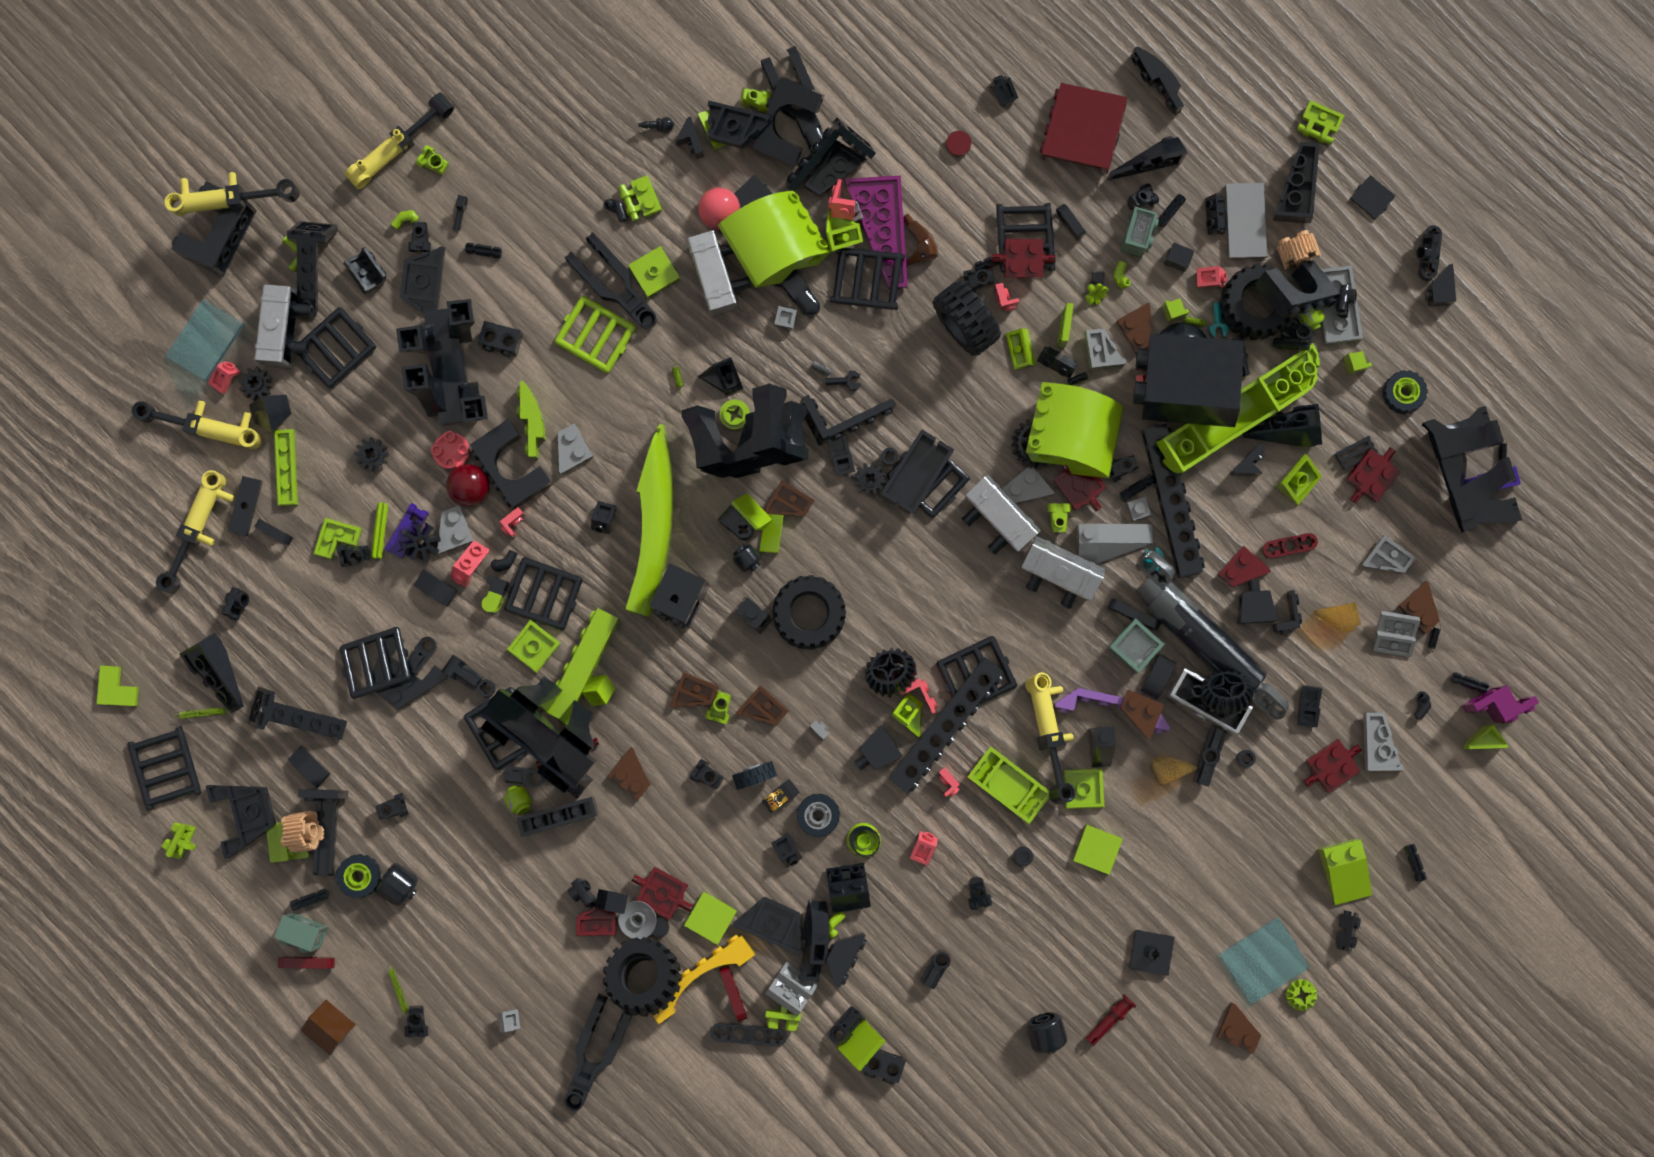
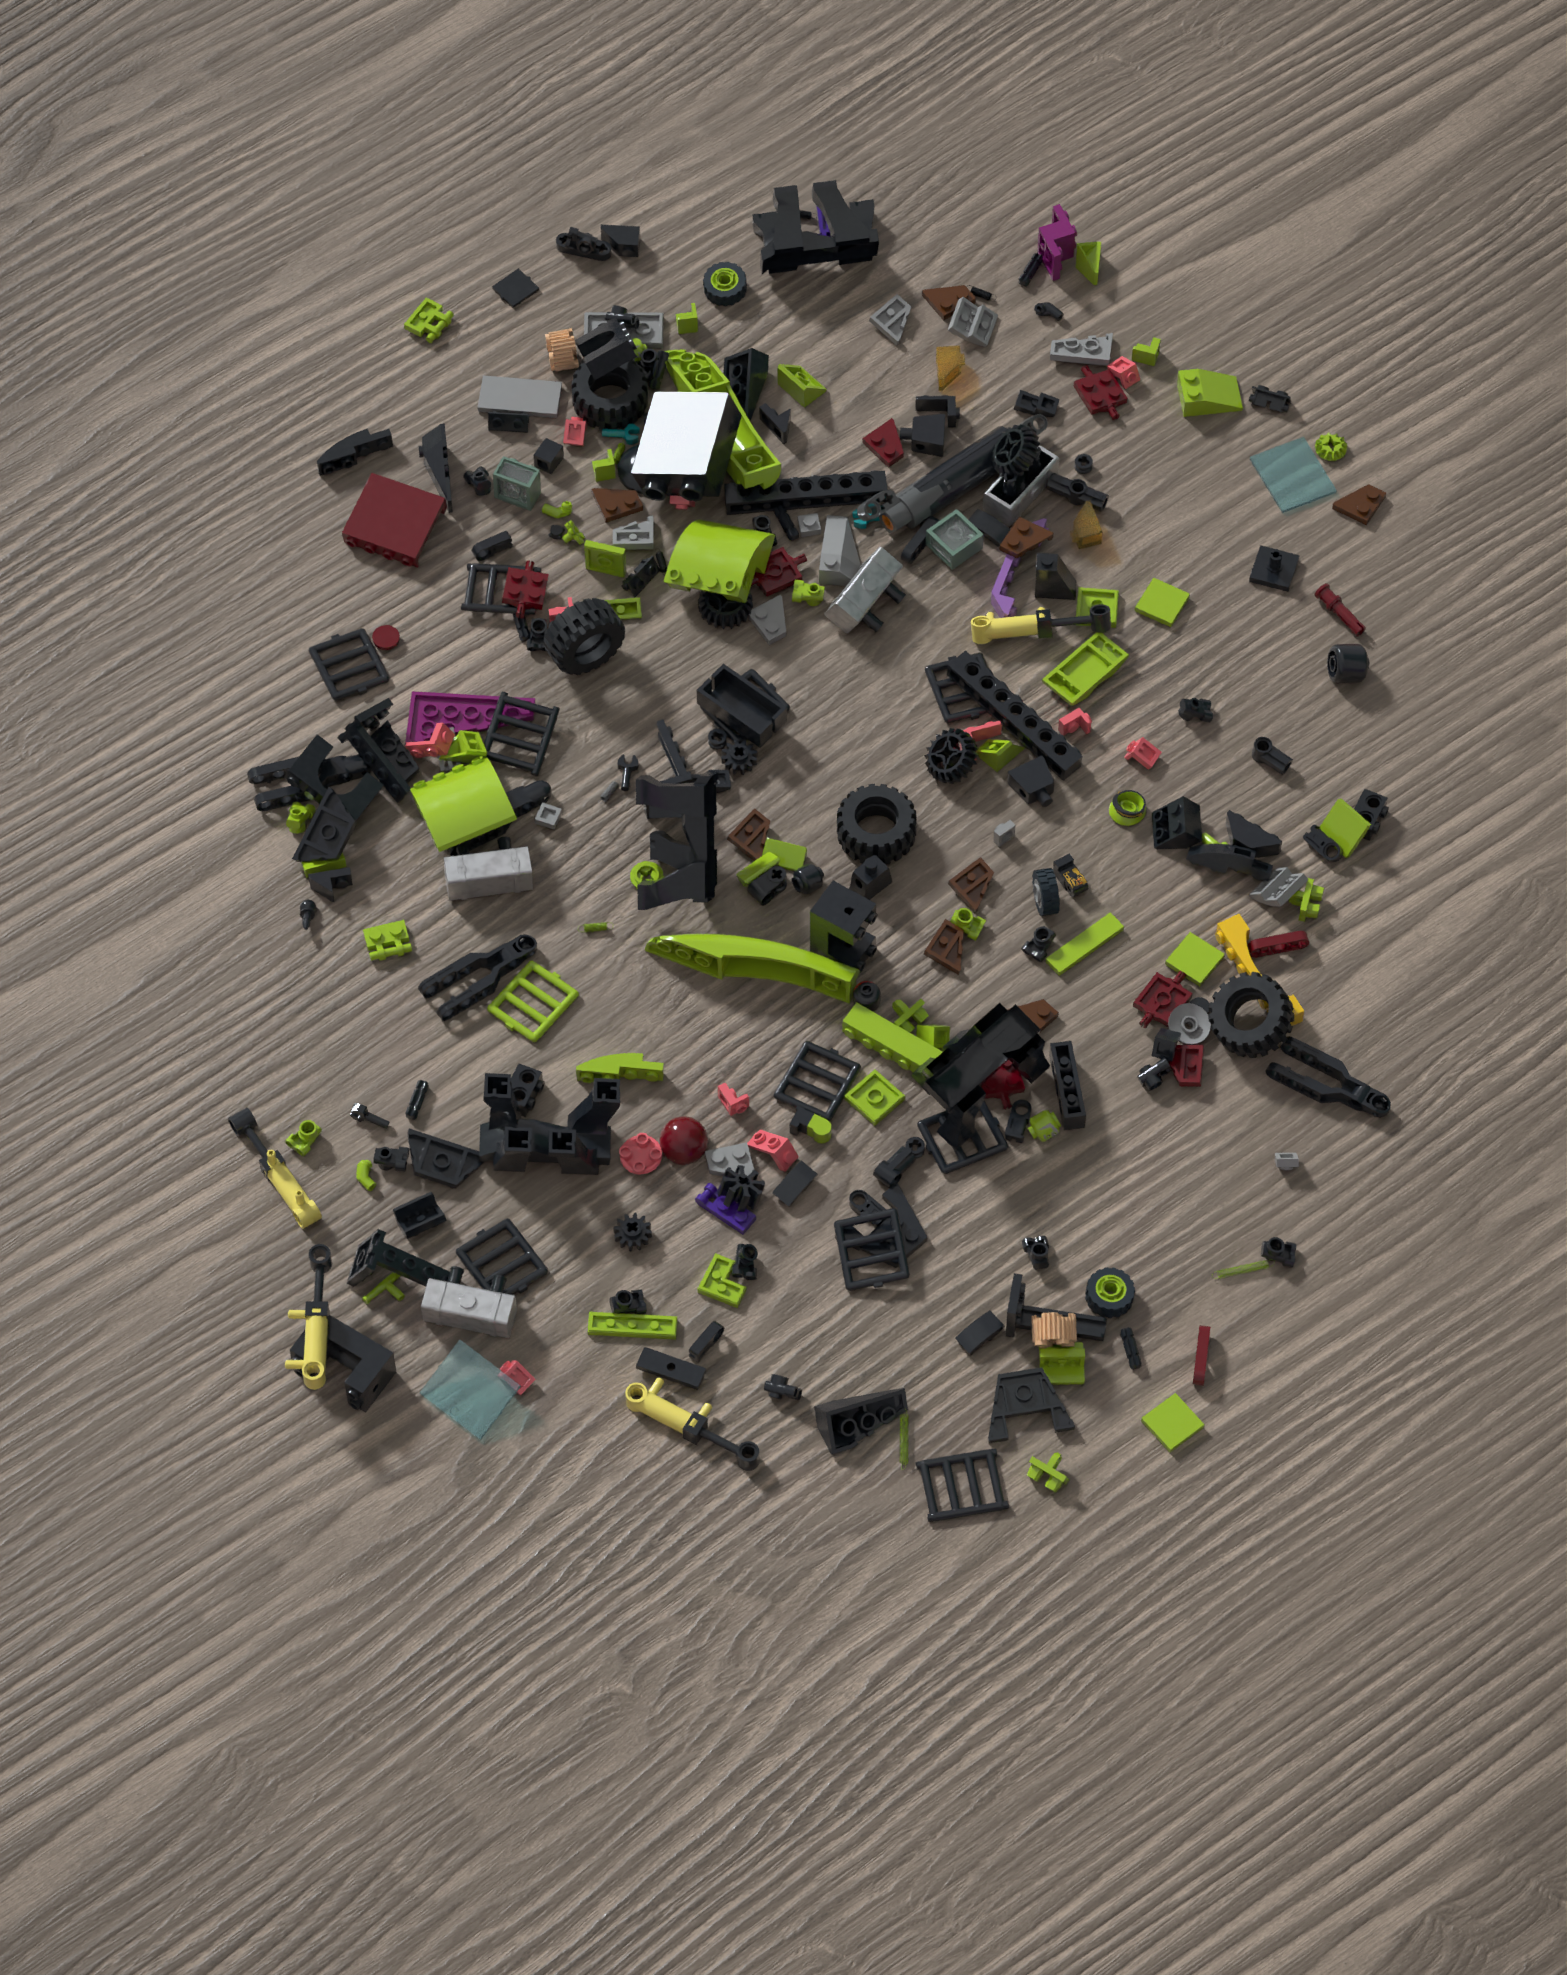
camera: 80 degrees left, 25 degrees down
lime tile [97,666,139,706] -> none
light yellow piece [131,401,262,450] -> none
black gear [238,366,274,401] -> none
black bracket [247,686,347,740] -> none
black slope [249,395,292,432] -> none
sand green piece [274,913,329,953] -> none
reddish brown slope [301,999,356,1055] -> none
lime axle [371,502,388,559] -> none
black head [375,863,418,907] -> none
black arch [470,419,553,509] -> none
black arm [490,550,518,572] -> none
light grey wing [558,423,593,475] -> none
black bracket [591,501,616,534] -> none
black arm [603,198,628,222] -> none
lime plate [628,246,680,298] -> none
coral piece [698,188,740,230] -> none
black slope [698,357,743,395] -> none
black beam [711,1022,787,1046] -> none
black wing [732,896,802,956] -> none
black piece [734,175,773,208] -> none
black bracket [771,833,802,868] -> none
black wheel [797,793,840,837] -> none
reddish brown animal [903,214,938,266] -> none
flat silver piece [961,475,1041,555] -> none
black bracket [988,75,1019,107] -> none
black tile [1013,847,1033,866] -> none
black axle [1158,194,1186,227] -> none
dark red beam [1261,533,1318,559] -> none
black wedge [1273,142,1320,223] -> none
black tile [1334,436,1378,470] -> none
dark red plate [1346,447,1401,504] -> none
black axle [1404,844,1427,882] -> none
none -> black bar [308,628,390,701]
none -> black plate [609,1289,647,1314]
none -> black head [853,981,881,1011]
none -> lime hips [892,999,929,1033]
none -> lime tile [1046,912,1124,976]
none -> coral bracket [1107,356,1140,389]
none -> lime panel [1132,337,1161,366]
none -> lime tile [1141,1393,1205,1453]

